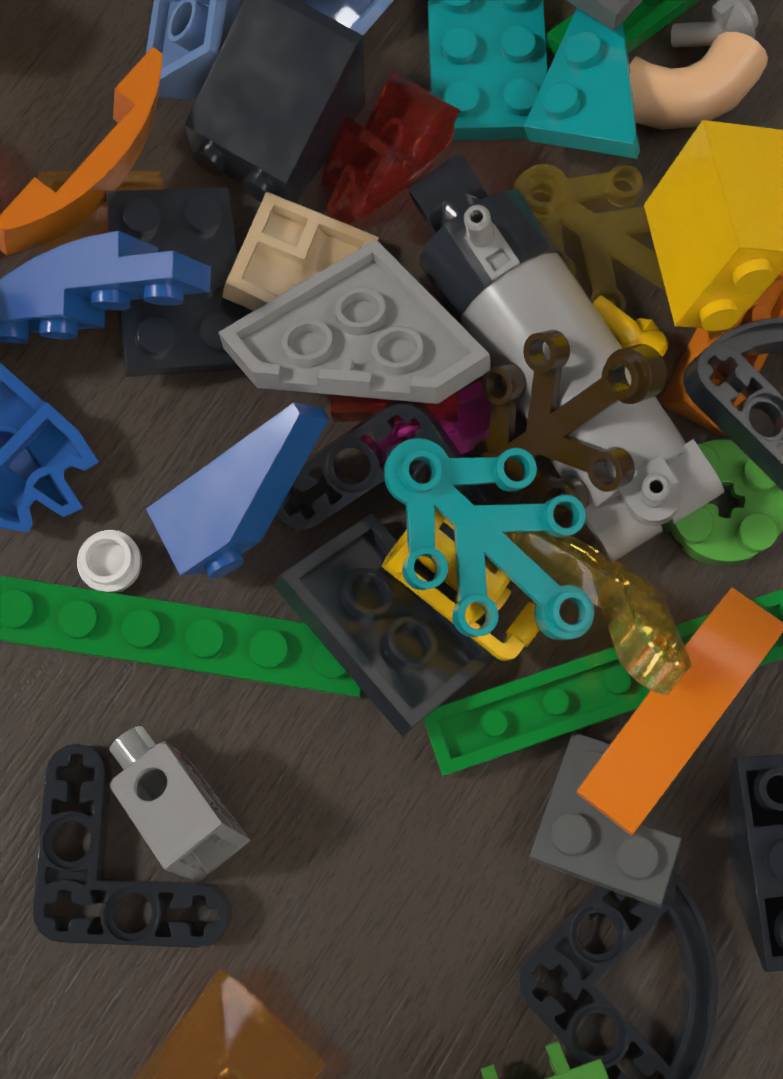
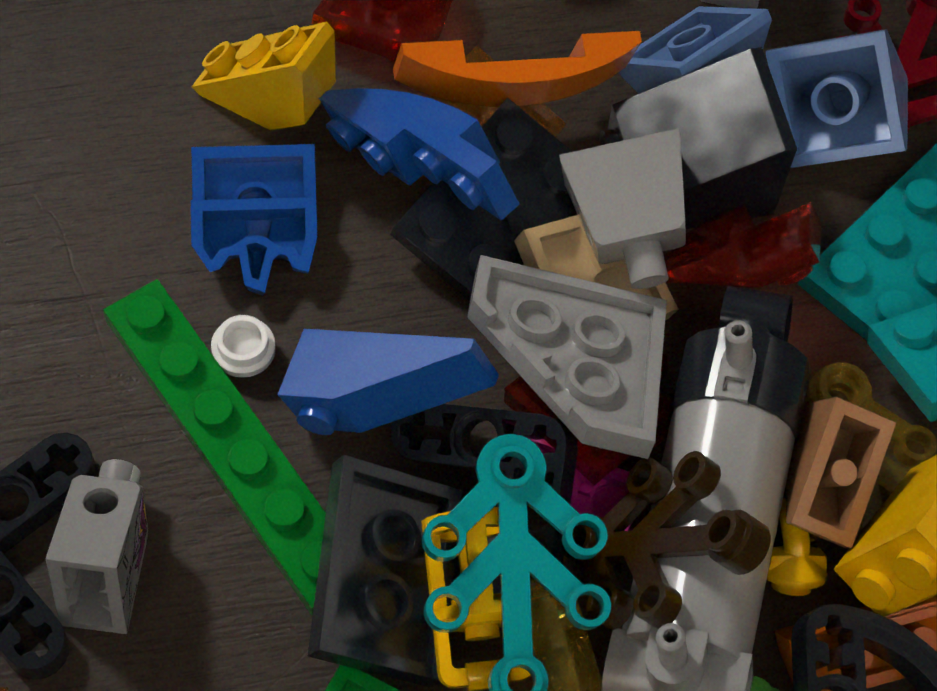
camera: 40 degrees right, 15 degrees down
none -> light grey torso [559,128,686,289]
none -> medium nougat slope [786,397,896,549]

